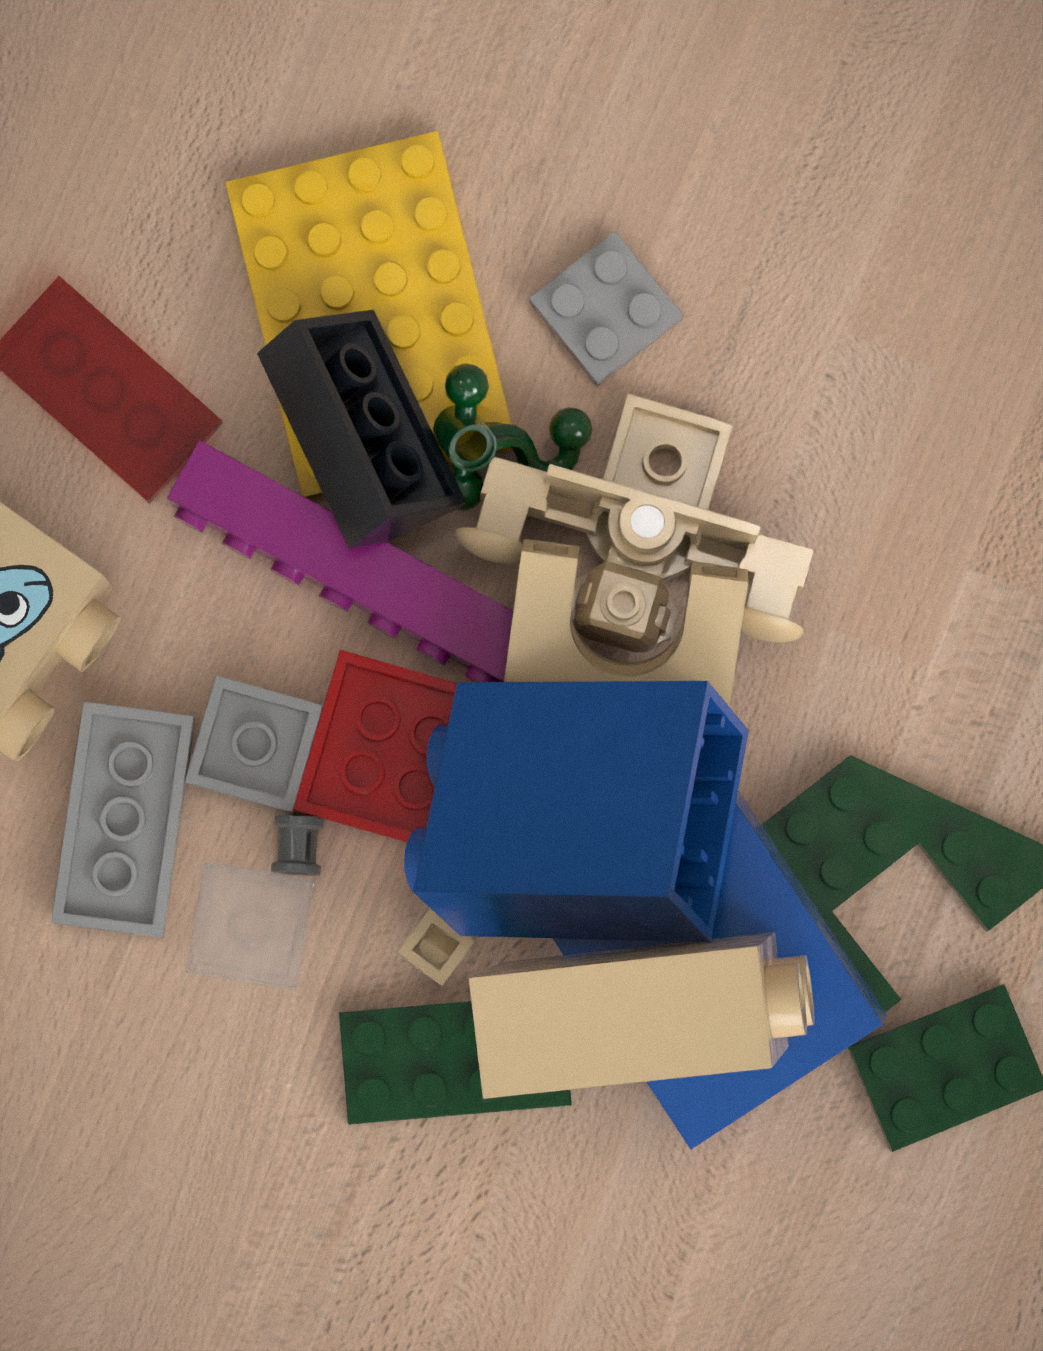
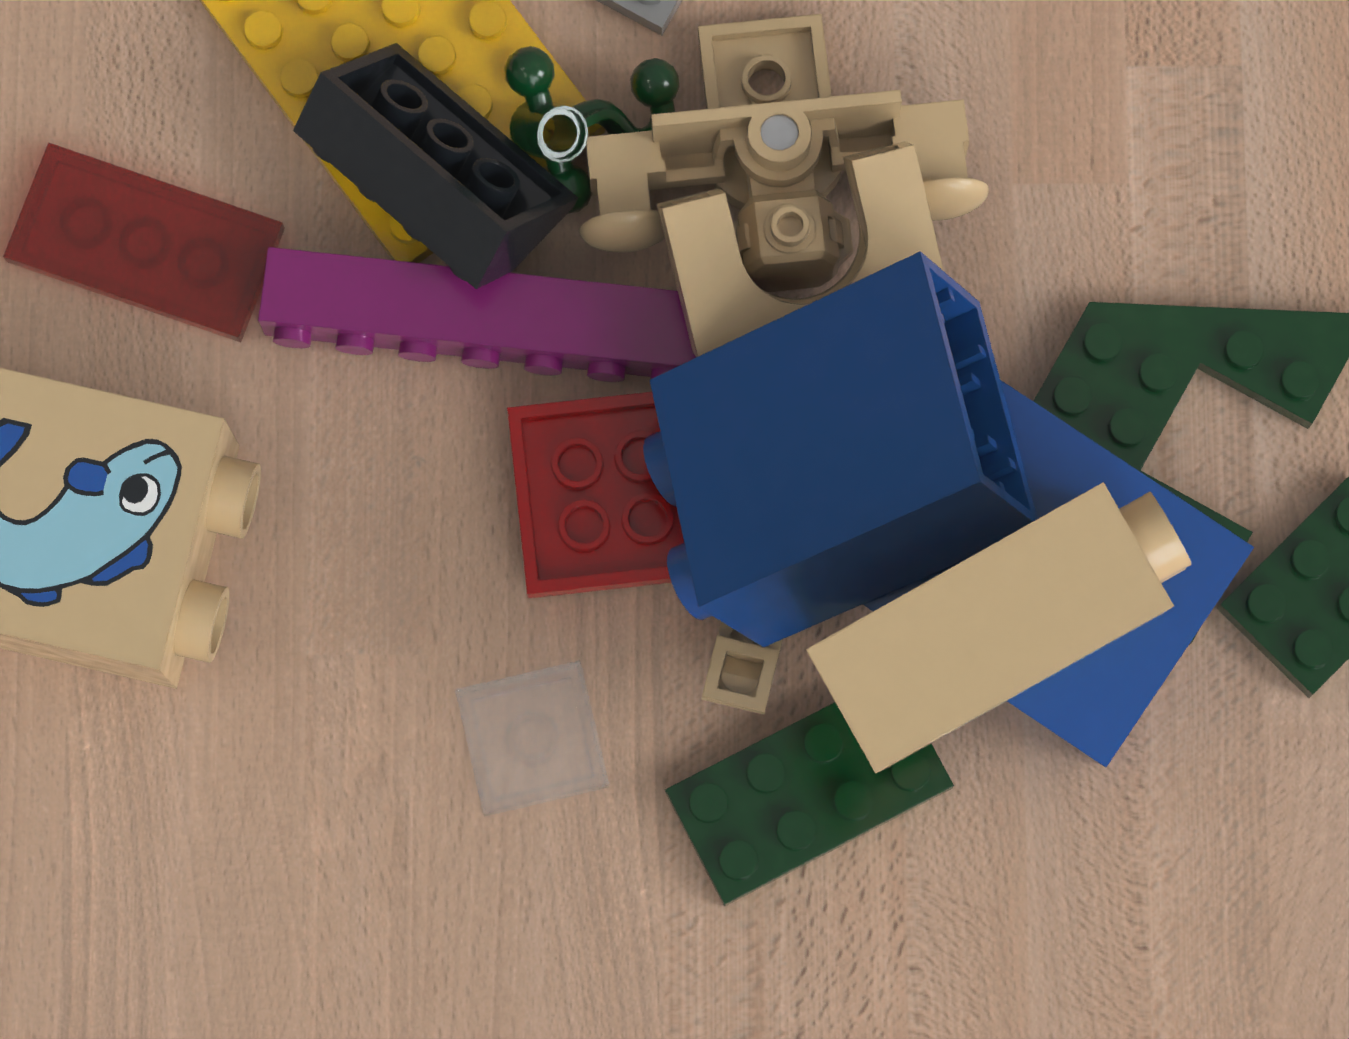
camera: 20 degrees left, 5 degrees down
light grey plate [51,701,195,938] -> none
light grey plate [185,675,323,814] -> none
dark grey bush [271,815,324,876] -> none

